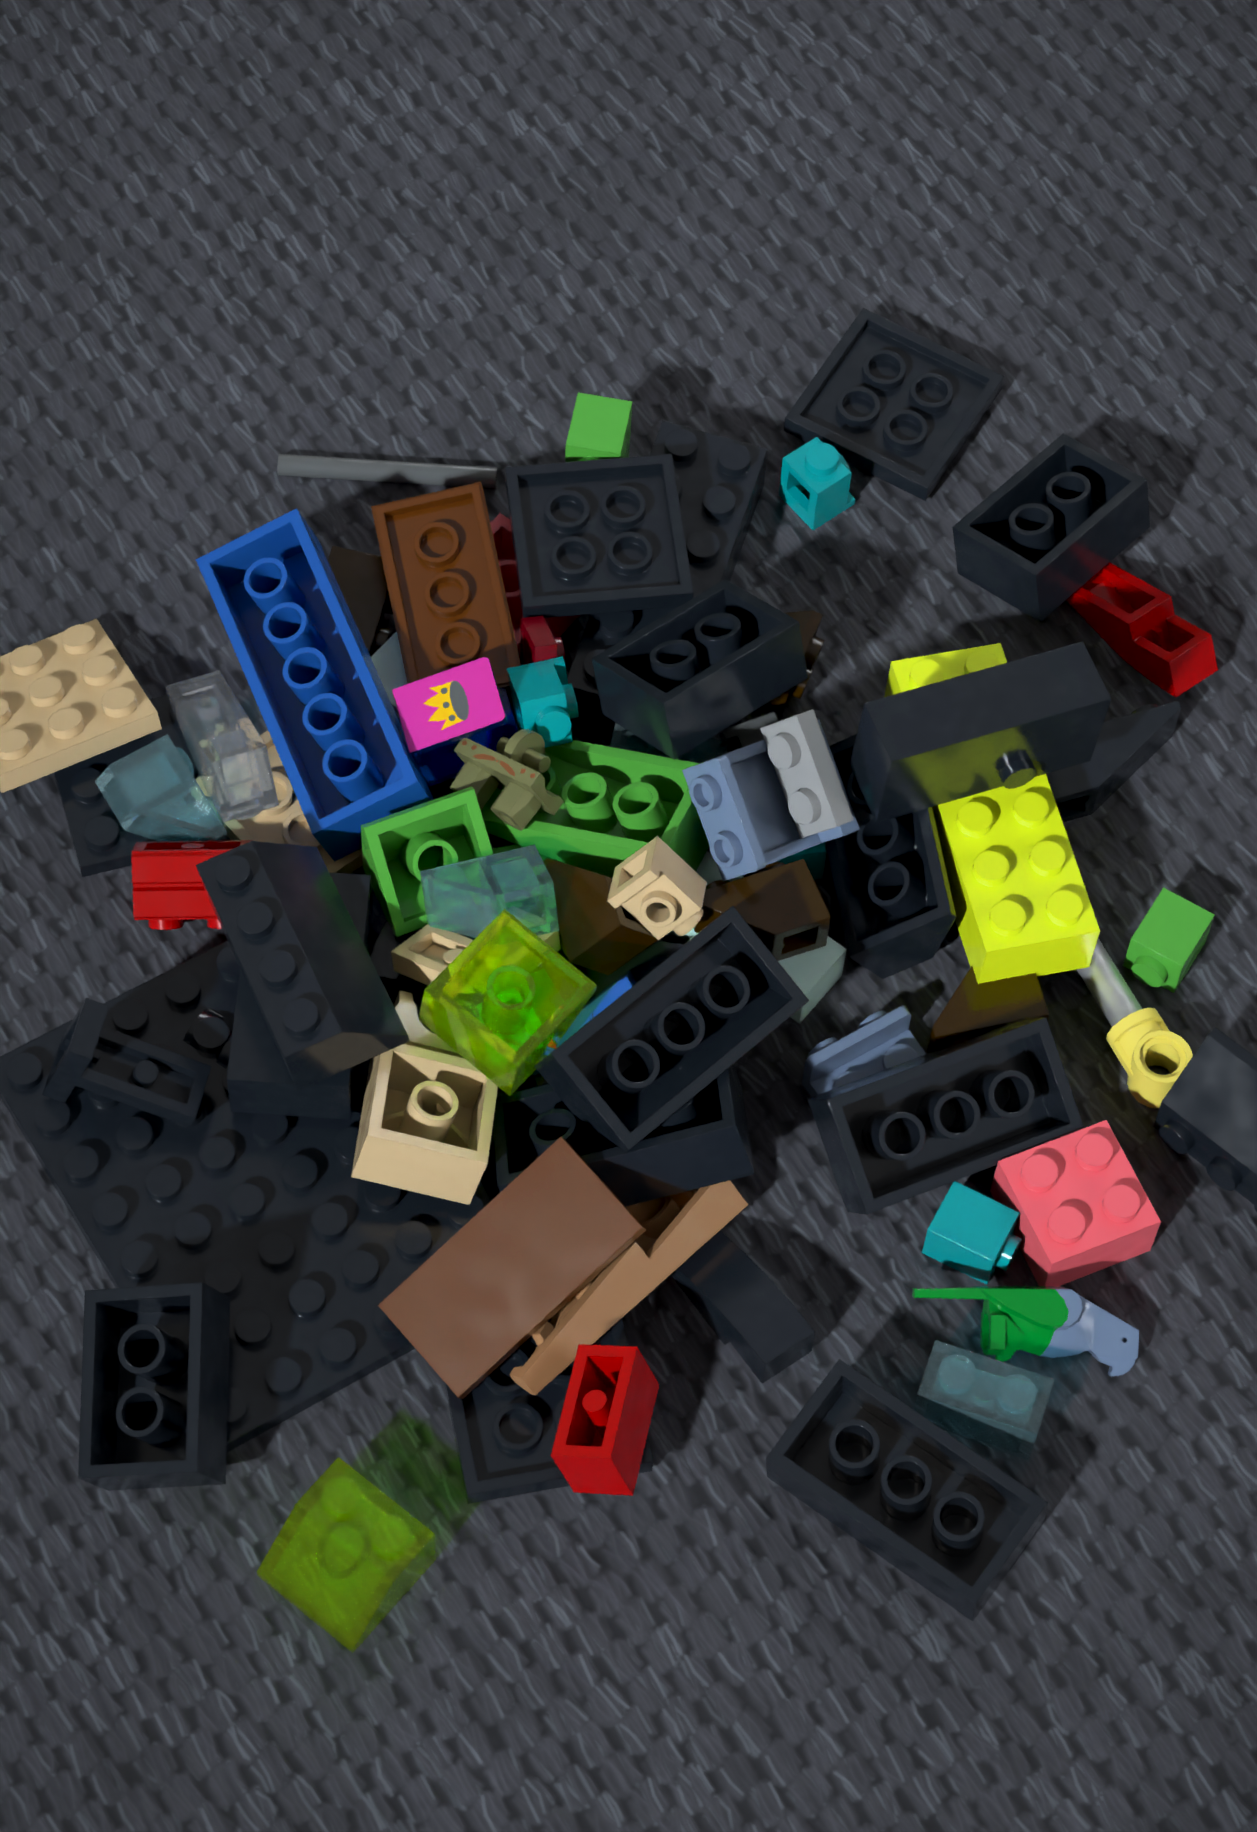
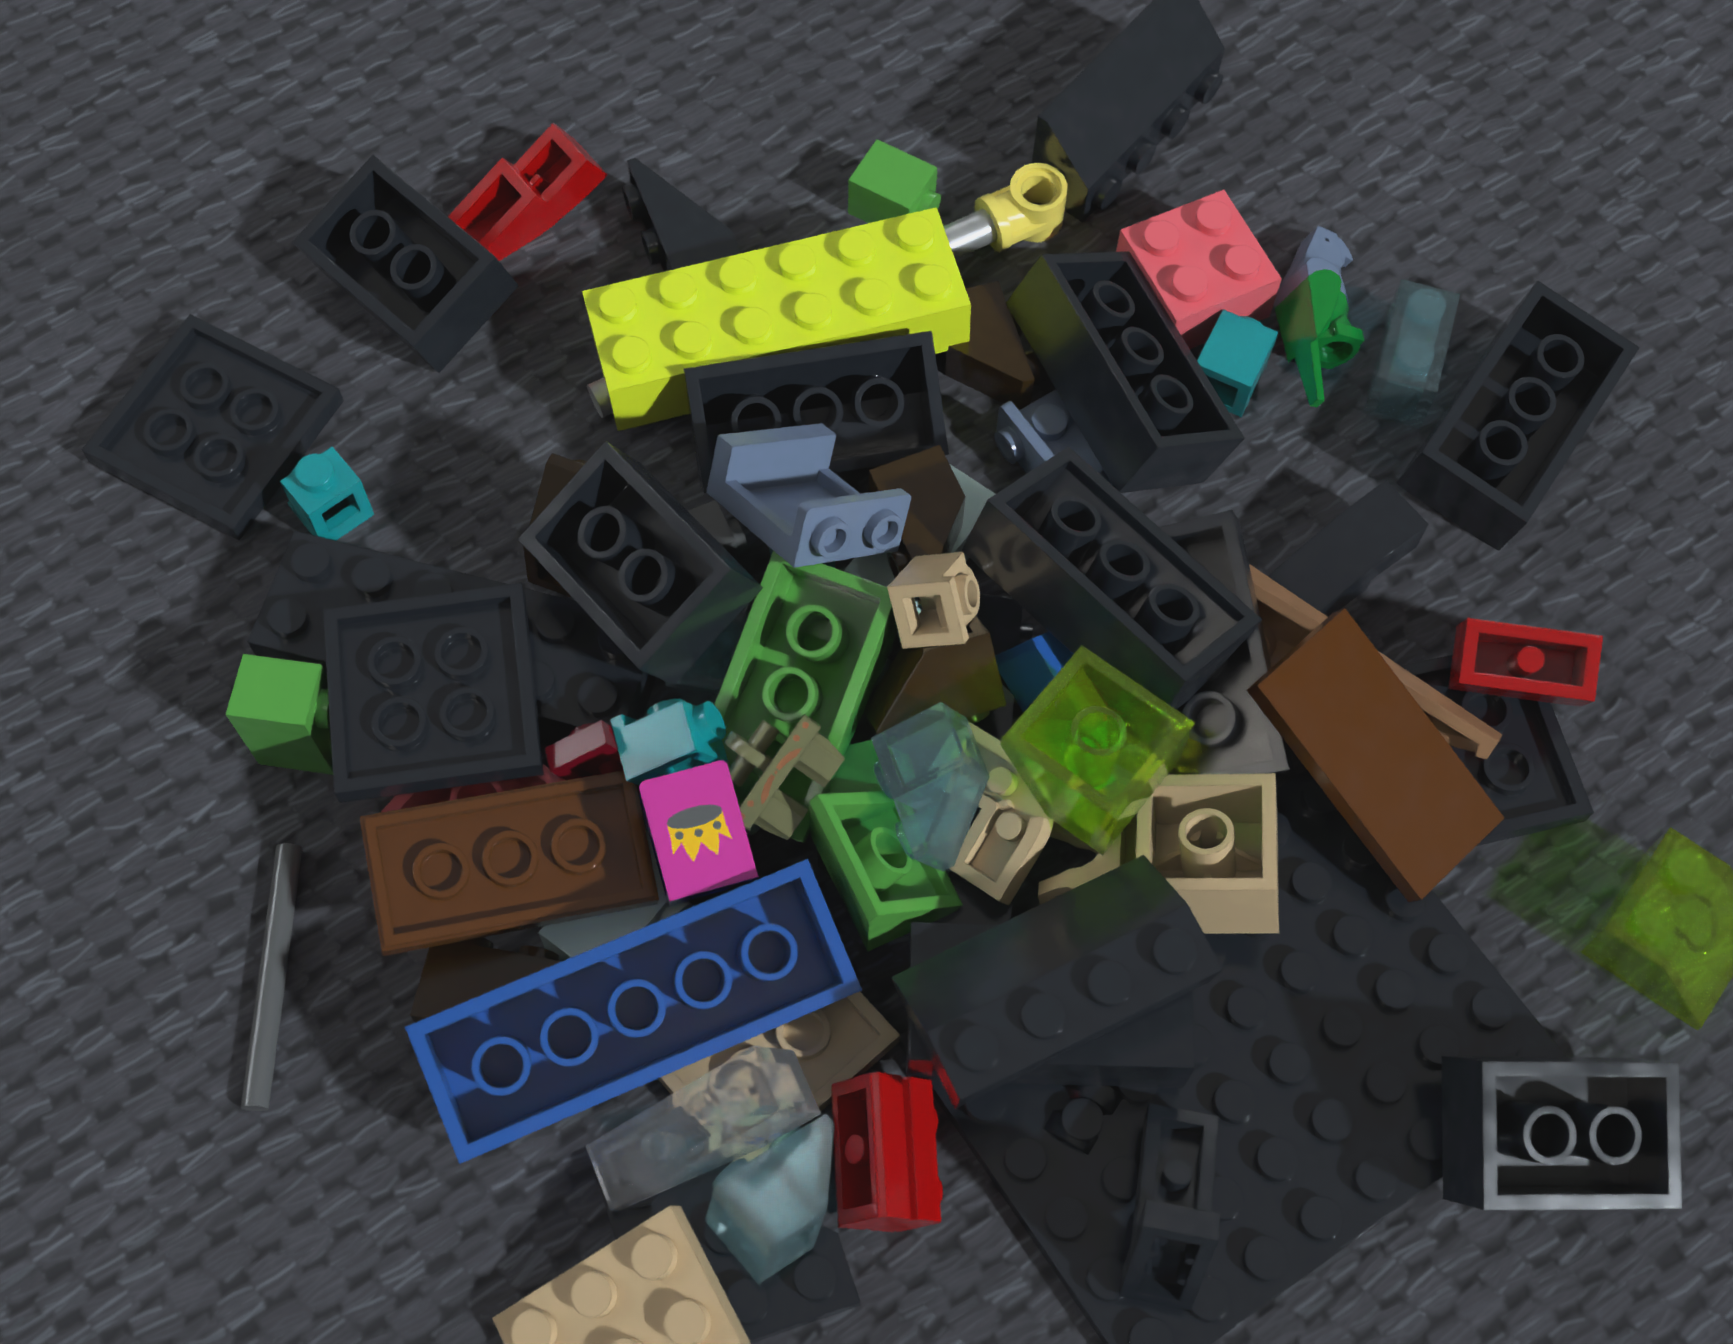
camera: 90 degrees left, 5 degrees up
light grey plate [760,709,854,839] -> none
black brick [850,641,1111,823] -> none

